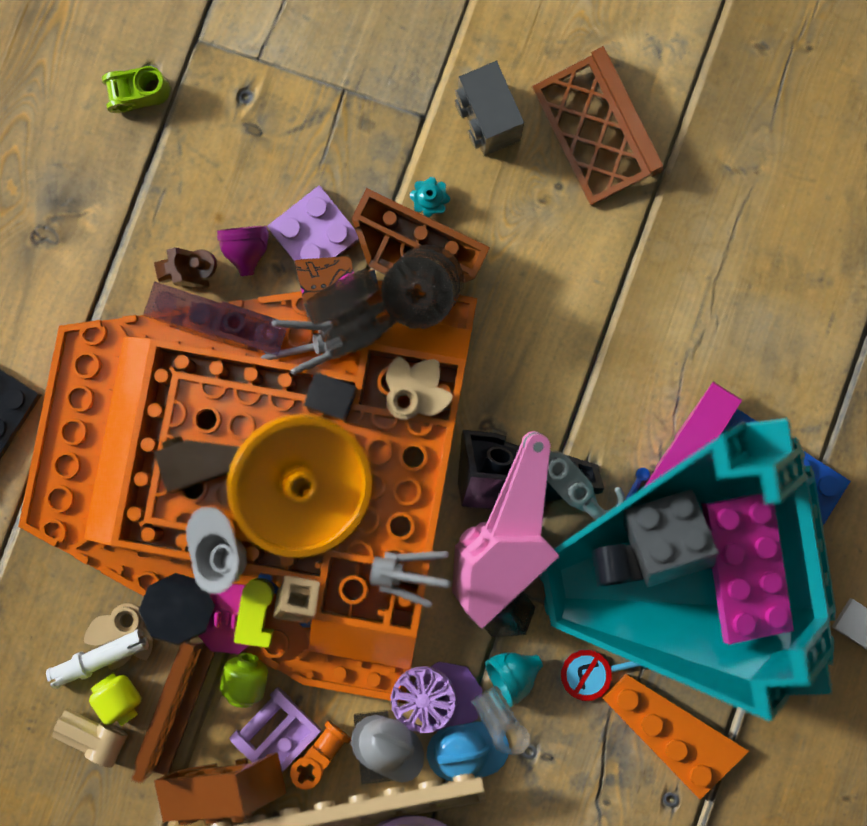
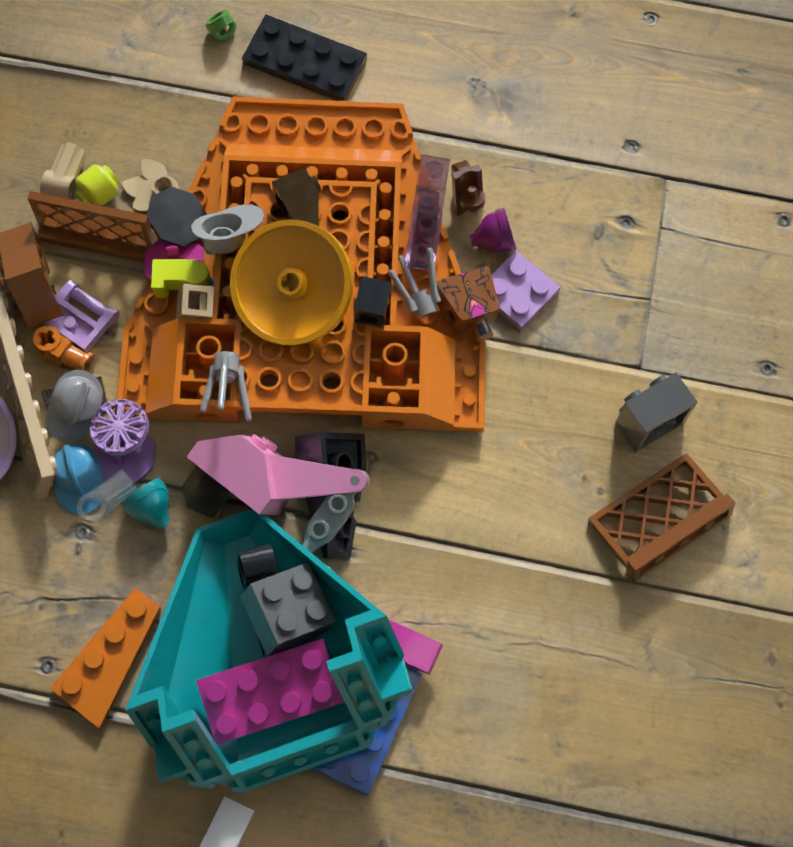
camera: 75 degrees right, 15 degrees down
white pin [46,629,149,689] -> none
lime piece [102,66,171,113] -> none
lime head [220,653,268,708] -> none
clear smoke wheel [302,268,396,358] -> none
dark orange wedge [351,188,490,297] -> none
clear smoke wheel [381,245,464,329] -> none
tan plate [386,357,453,420] -> none
teal plant [409,177,450,218] -> none
piece [561,649,641,701] -> none

